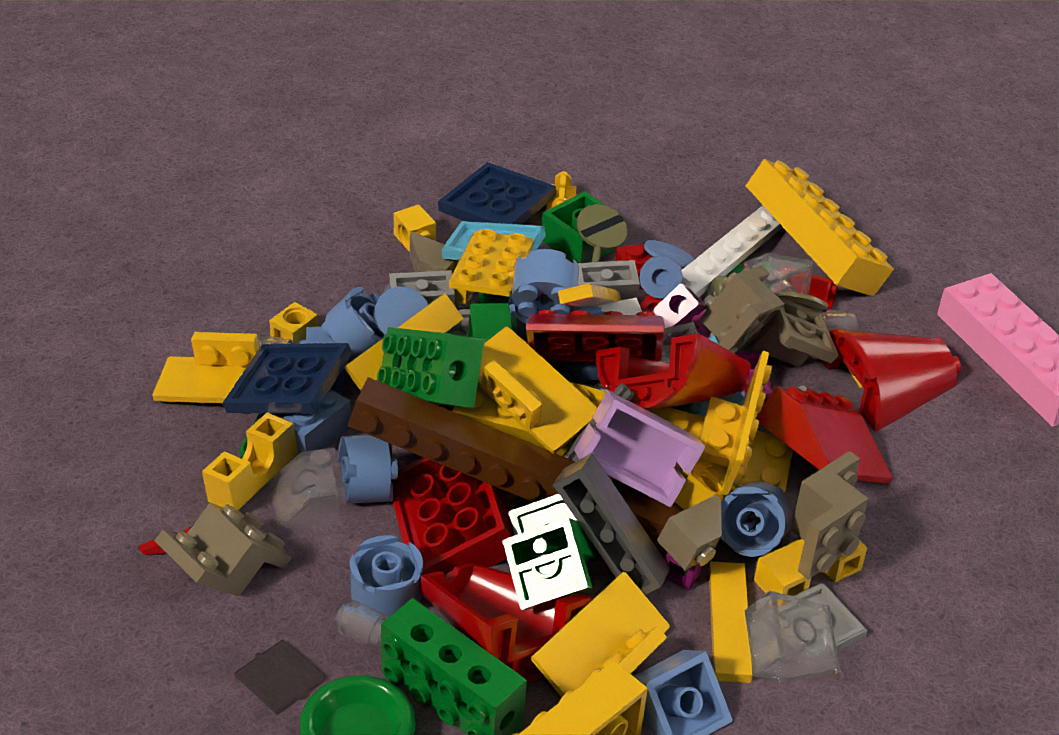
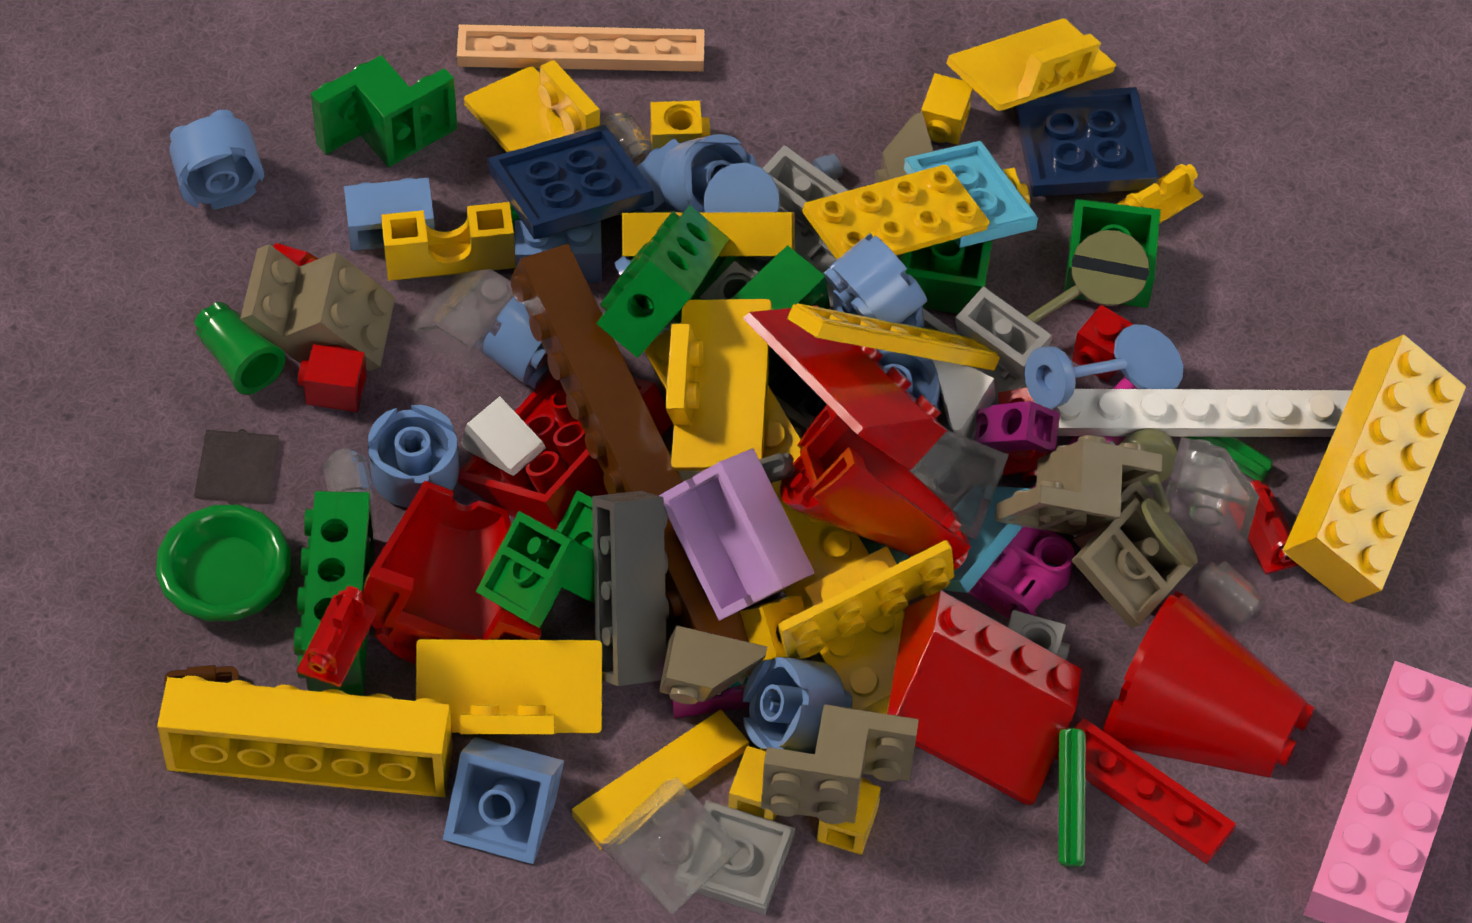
camera: 50 degrees right, 15 degrees up
none -> medium blue brick [169,110,264,210]
none -> green plant [194,302,285,395]
none -> red hinge [297,586,378,687]
none -> red brick [298,344,367,412]
none -> green bracket [311,55,457,168]
none -> medium blue brick [344,178,435,251]
none -> light nougat plate [457,25,704,72]
none -> white slope [461,396,546,476]
none -> yellow bracket [946,18,1116,111]
none -> red plate [1055,718,1236,864]
none -> green axle [1058,728,1086,867]

